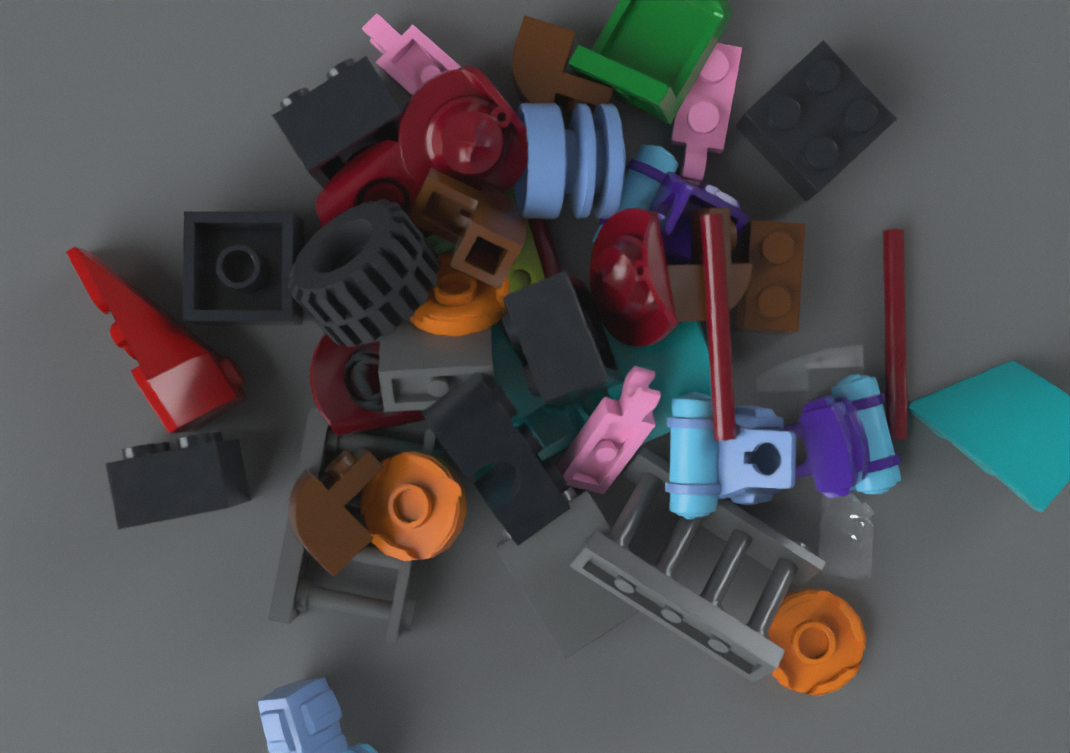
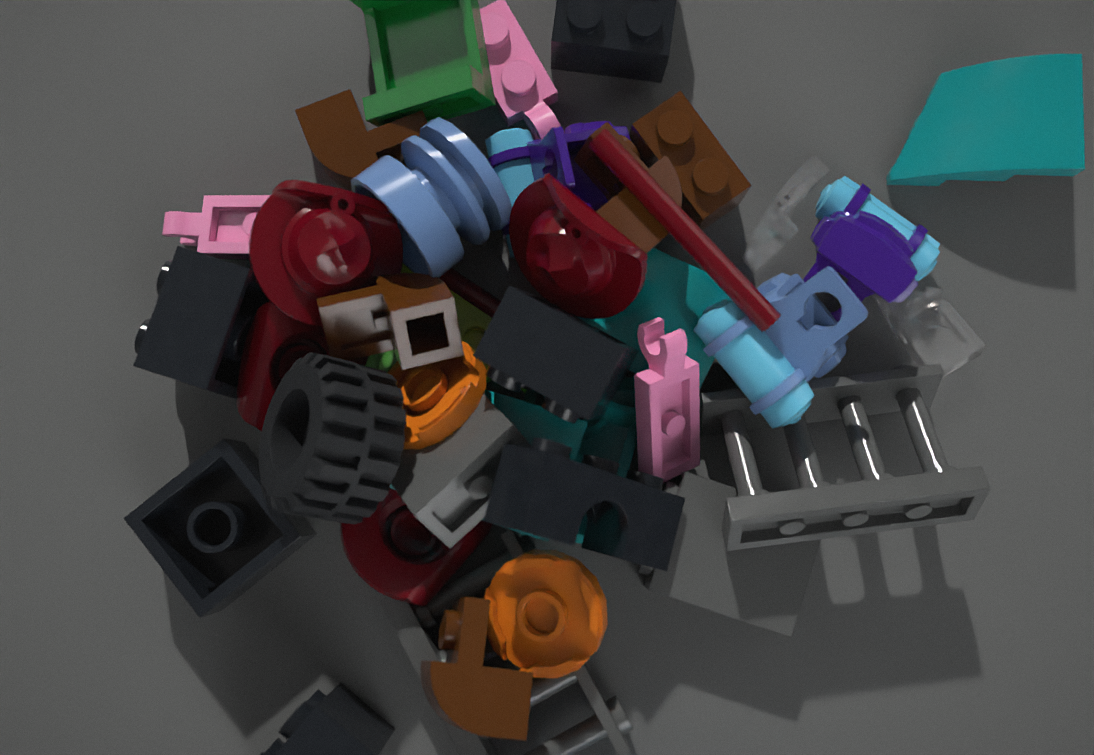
camera: 40 degrees left, 5 degrees down
red wedge [66,246,248,433] -> none
orange tile [767,588,866,696] -> none
dark red bar [883,229,908,440] -> none

